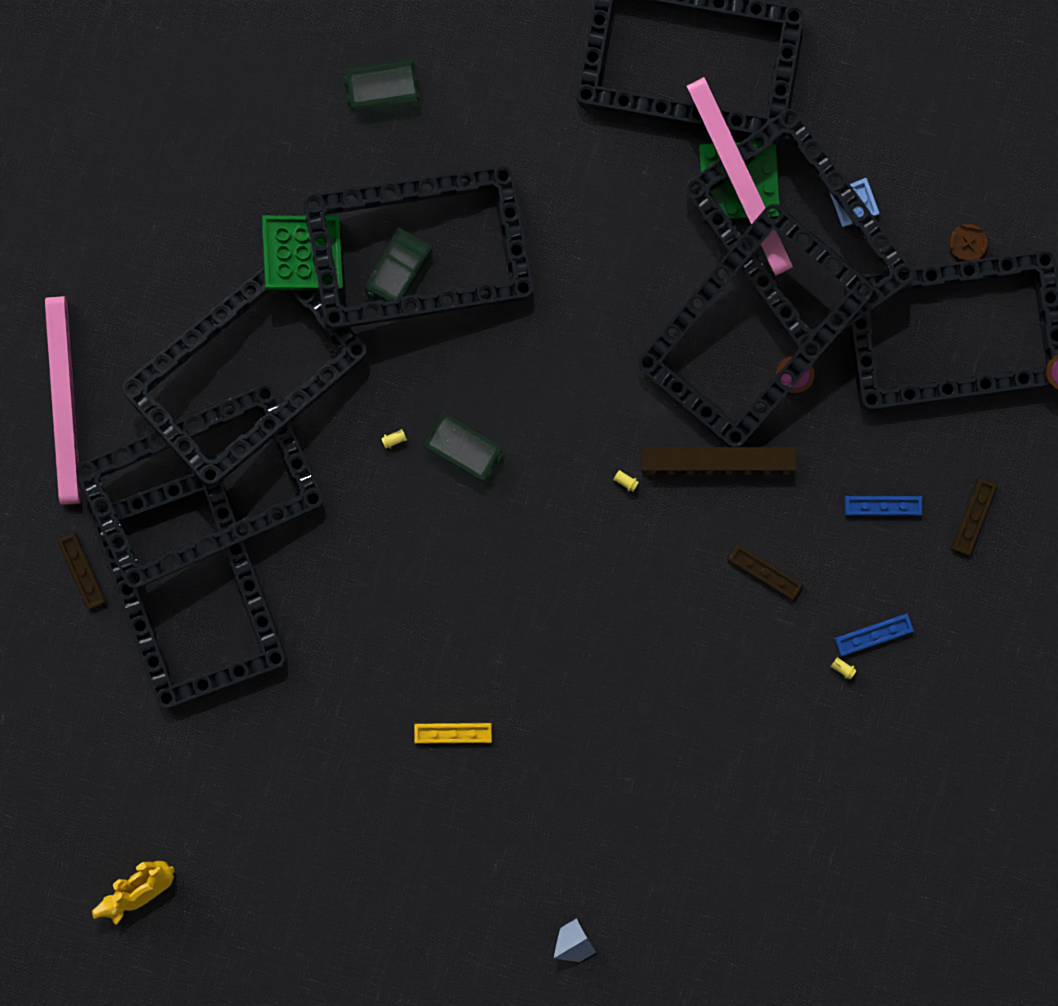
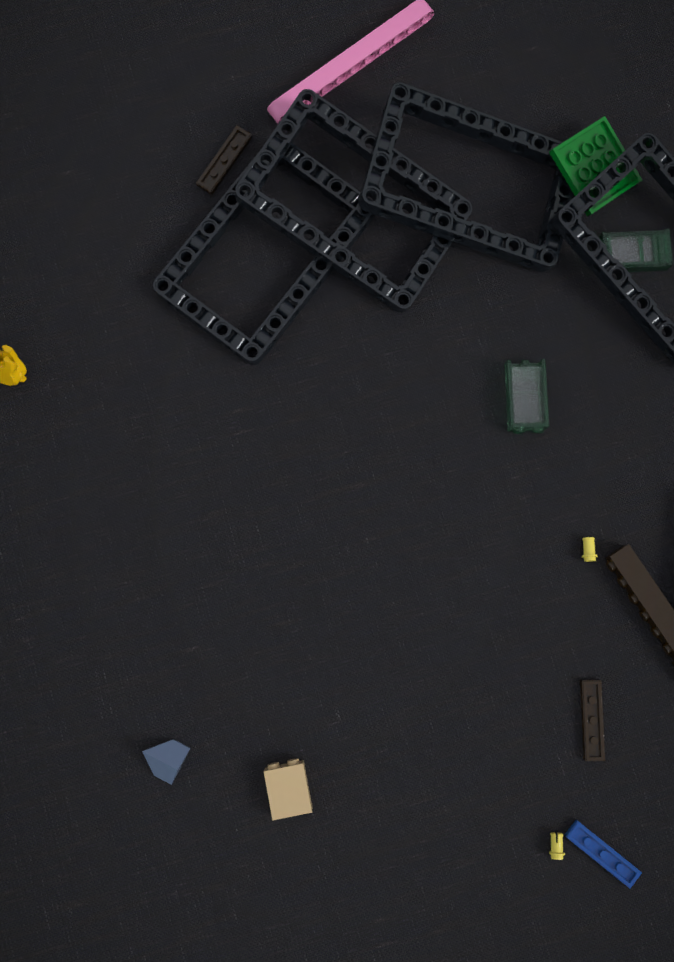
camera: 55 degrees right, 5 degrees down
light yellow pin [381,429,407,449] -> none
yellow tile [414,723,492,743] -> none
none -> tan brick [264,758,313,820]

